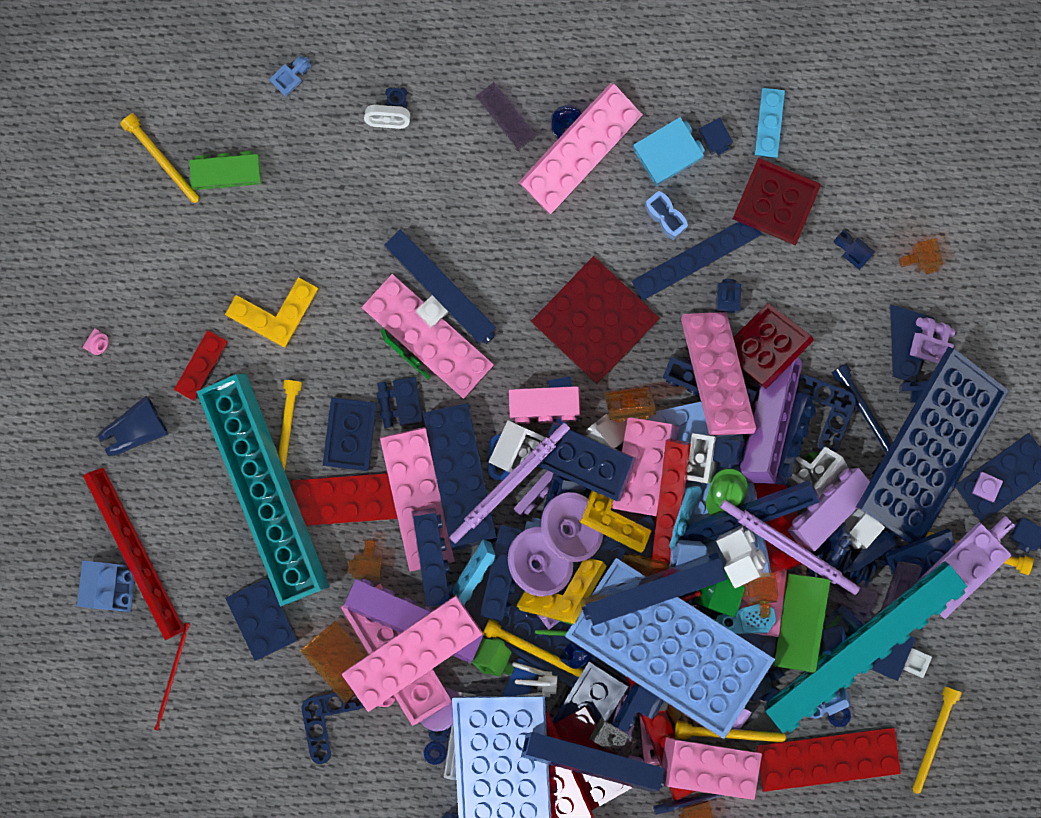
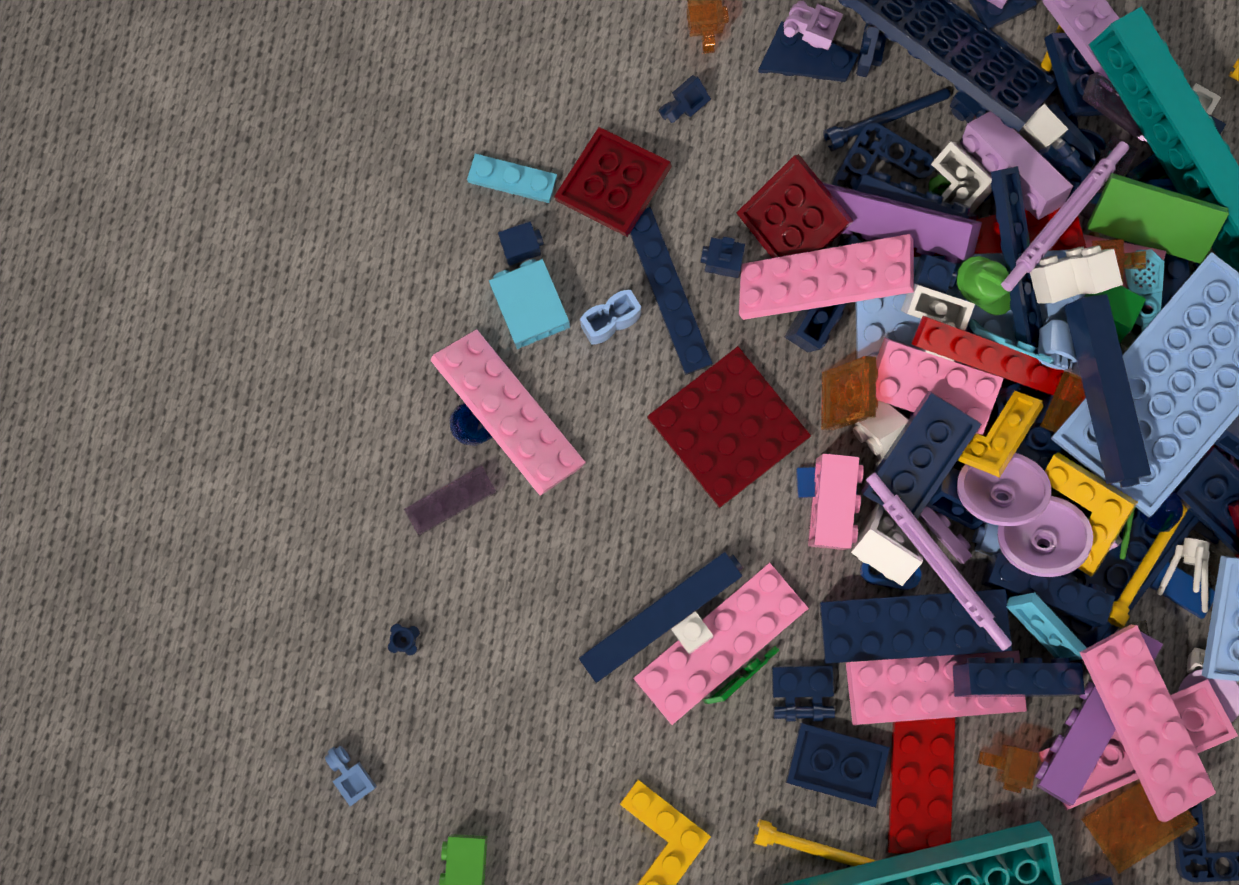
camera: 80 degrees left, 5 degrees down
white plate [364,105,410,129] -> none
bright green brick [472,638,514,676] -> none

